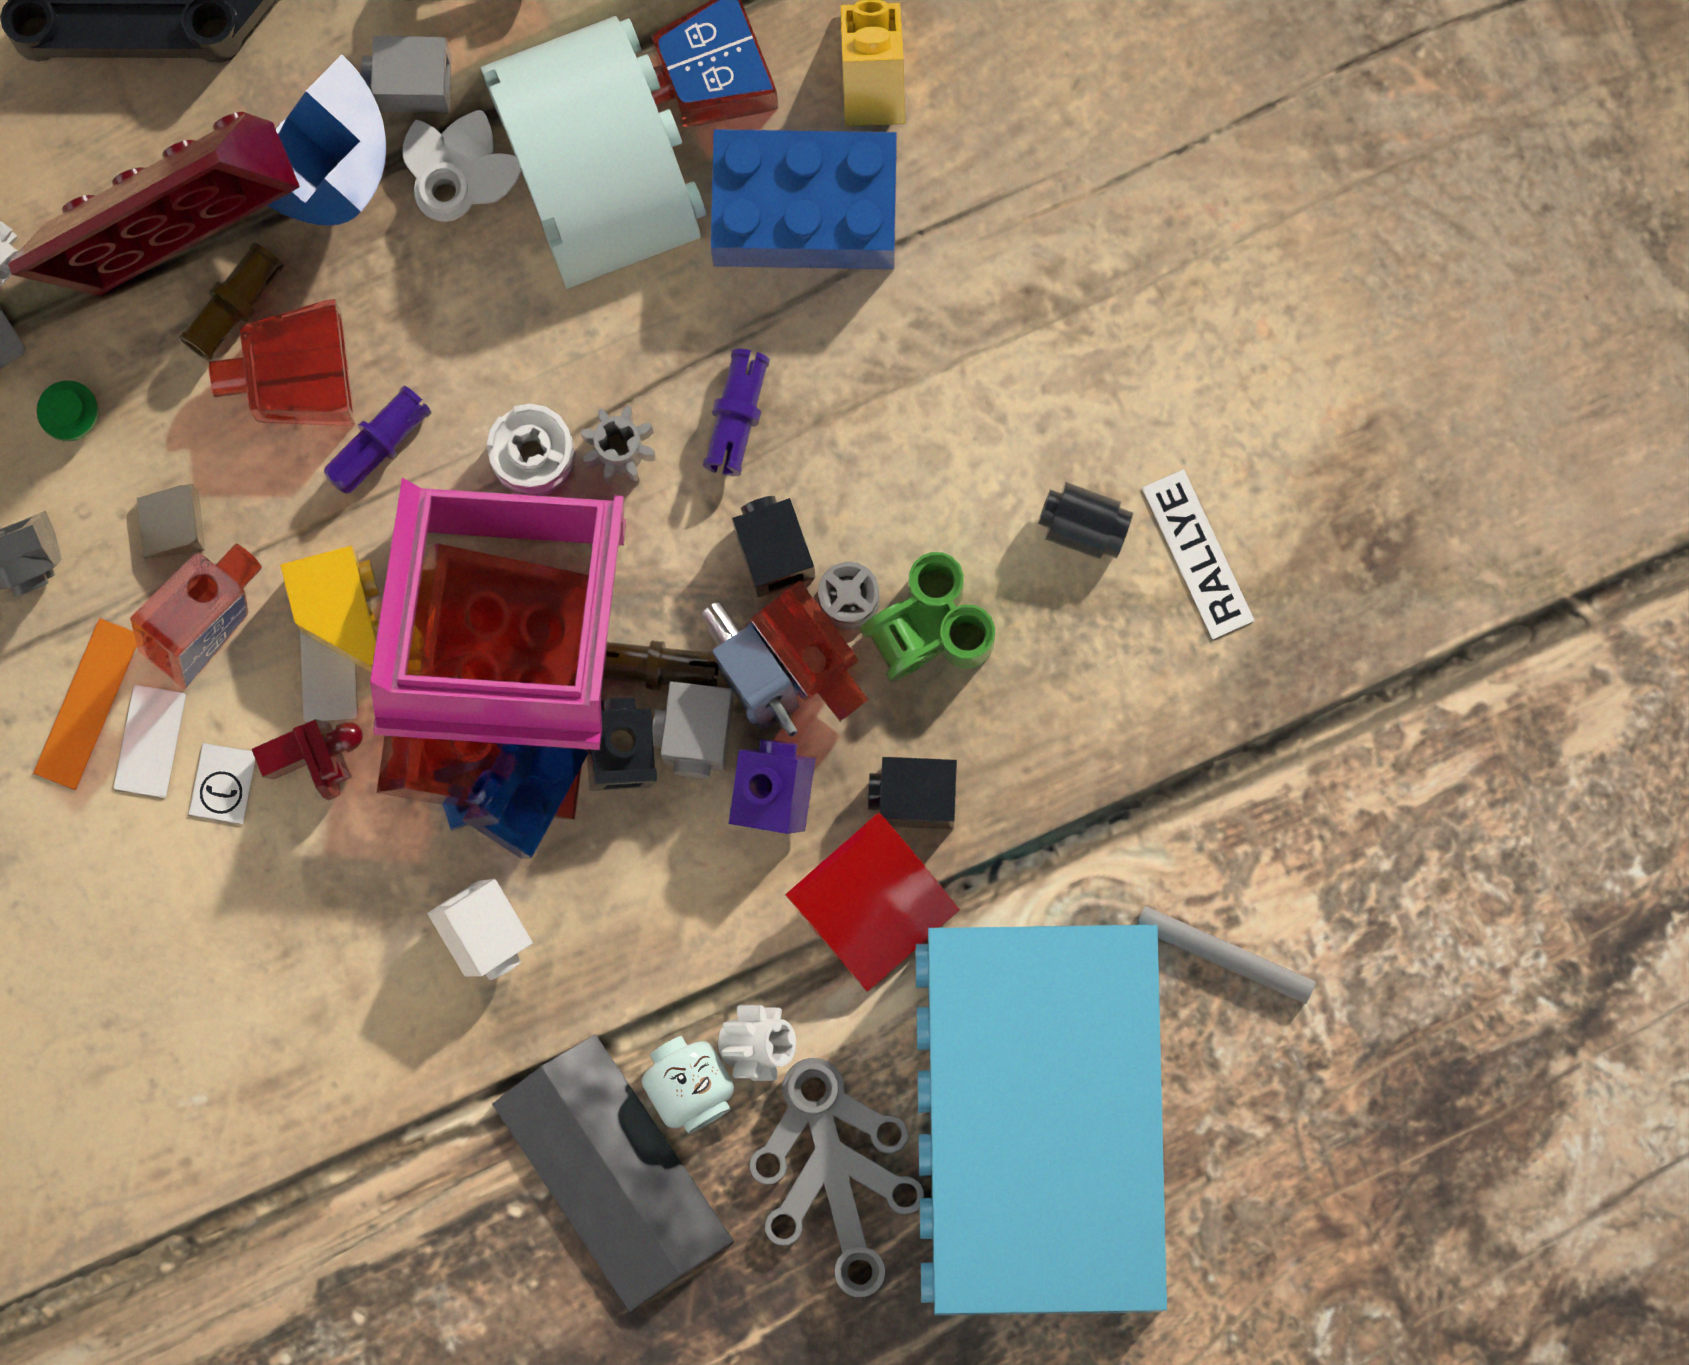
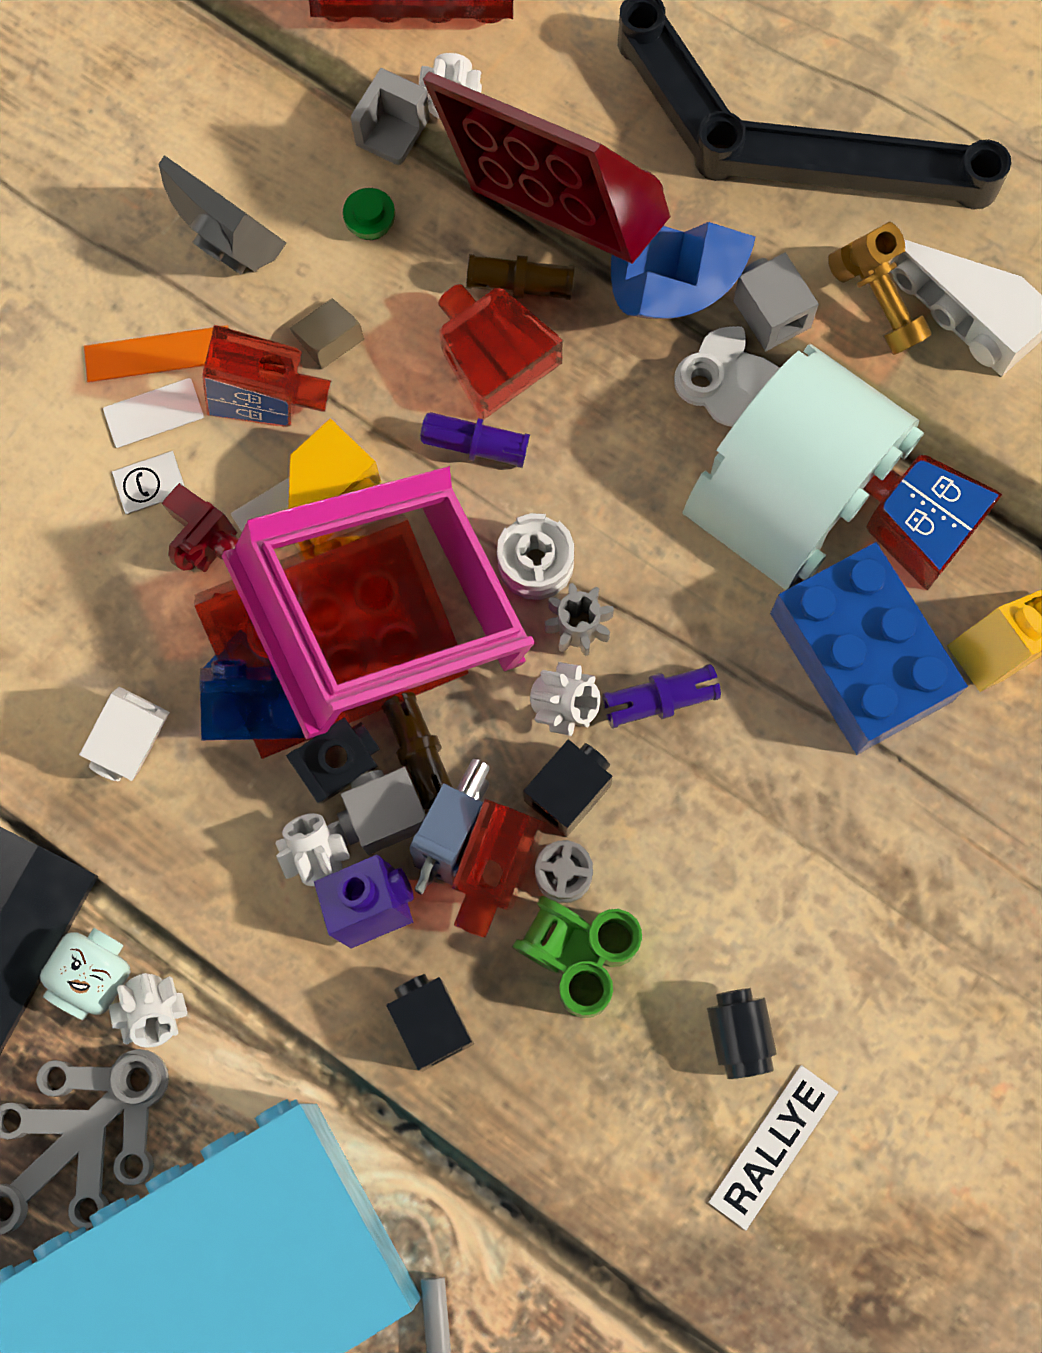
camera: 60 degrees right, 5 degrees down
red slope [785,812,960,992] -> none
none -> white gear [276,814,350,886]
none -> white gear [530,662,601,736]

